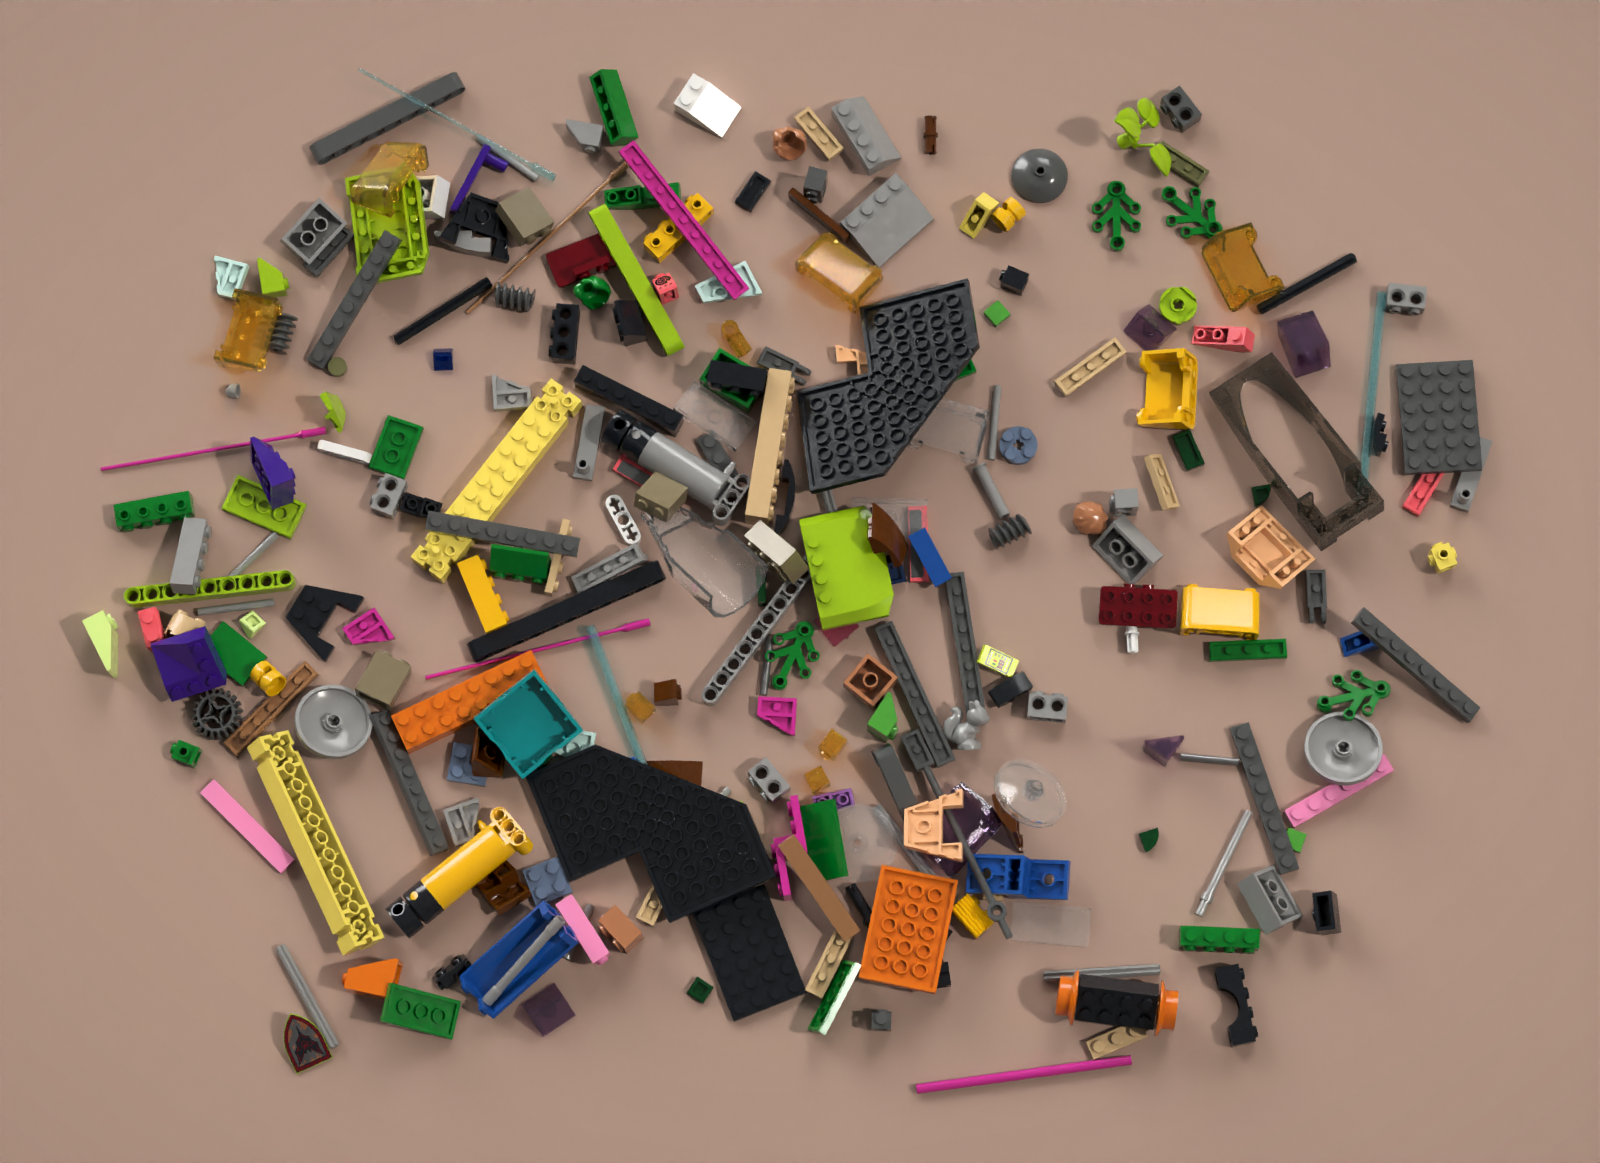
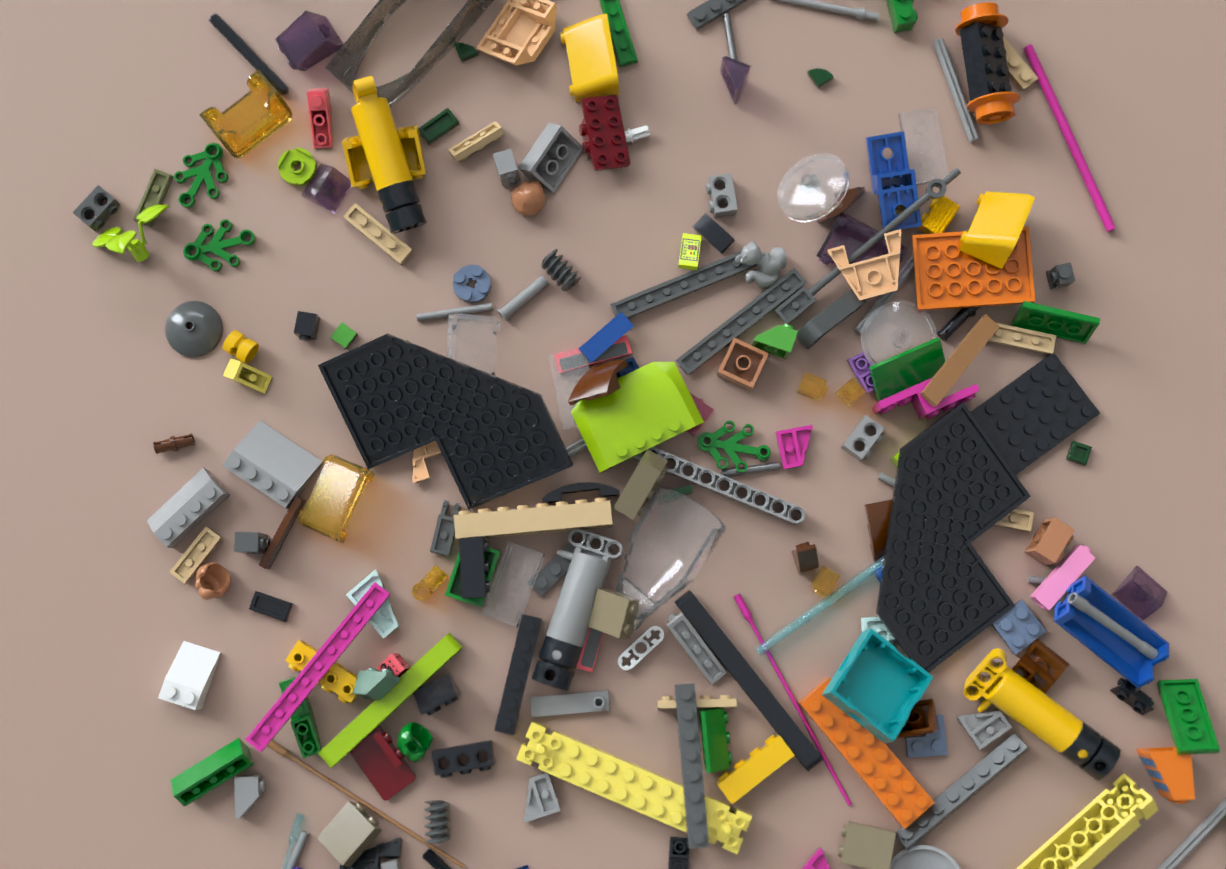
camera: 105 degrees left, 5 degrees up
none -> yellow piece [351,76,427,234]
none -> sand green slope [353,668,400,700]
none -> yellow windscreen [959,191,1035,269]

